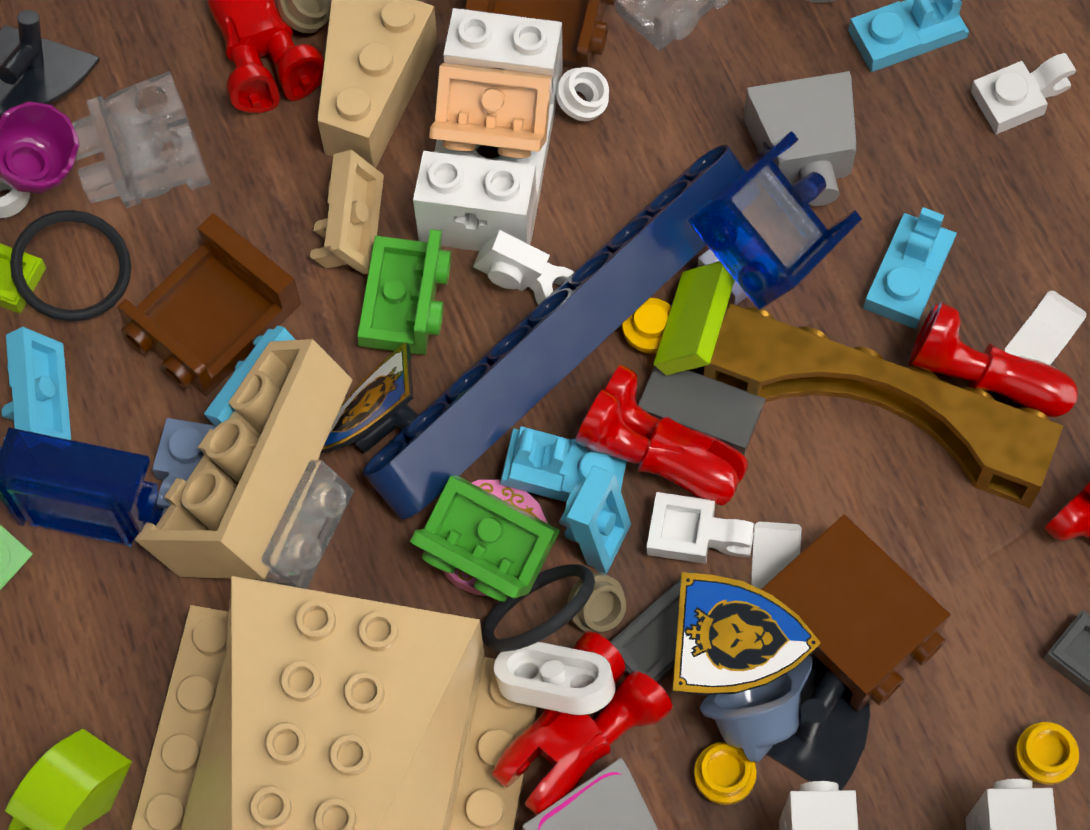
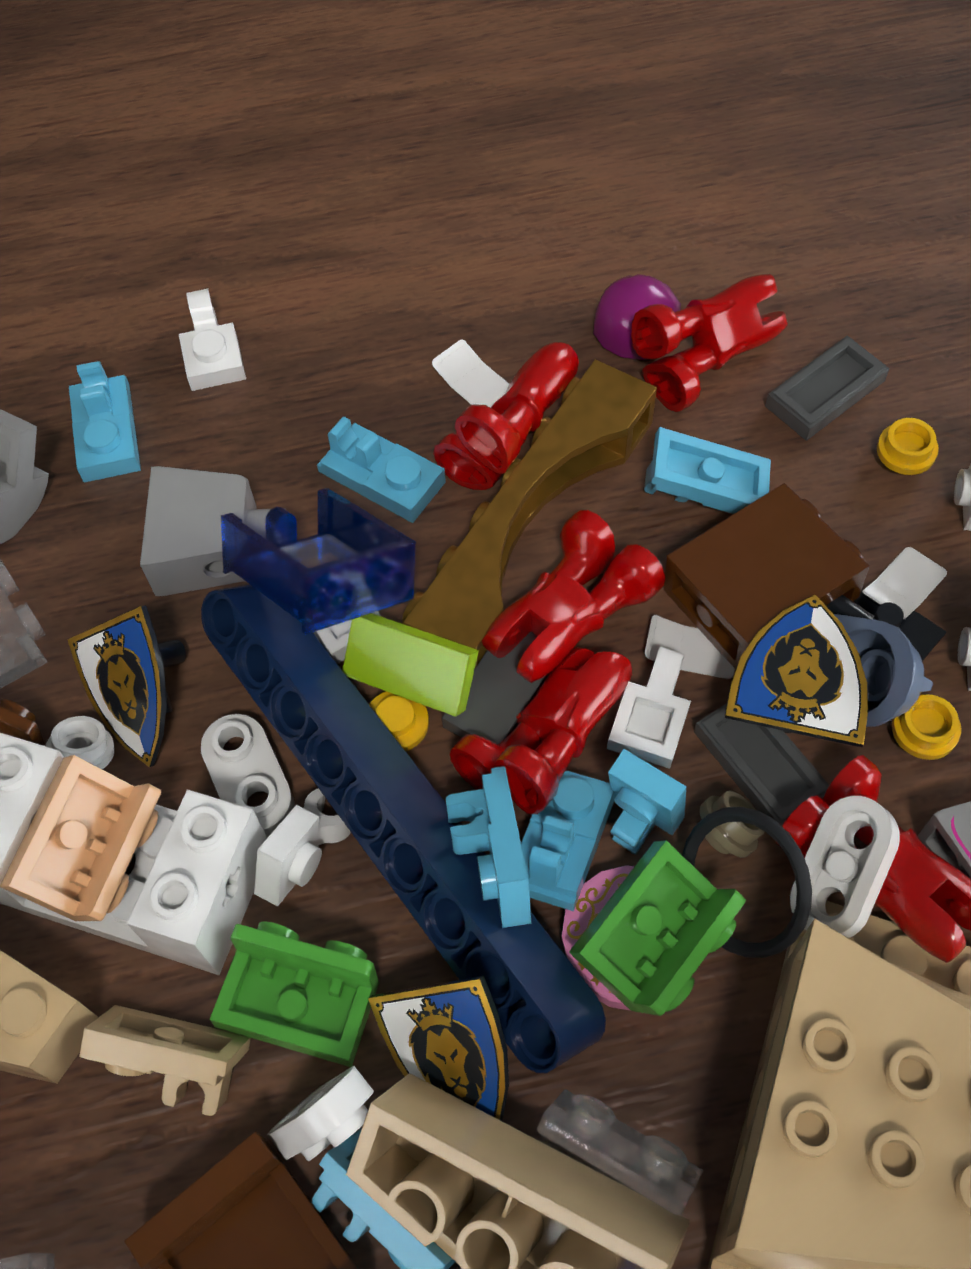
camera: 80 degrees left, 5 degrees down
none -> shield [67,605,186,767]
none -> white plate [201,714,295,838]
none -> white plate [267,1066,374,1161]
none -> medium azure plate [446,766,531,928]
none -> red piece [482,510,665,683]
none -> medium azure plate [644,427,771,514]
none -> white sticker [862,547,947,619]

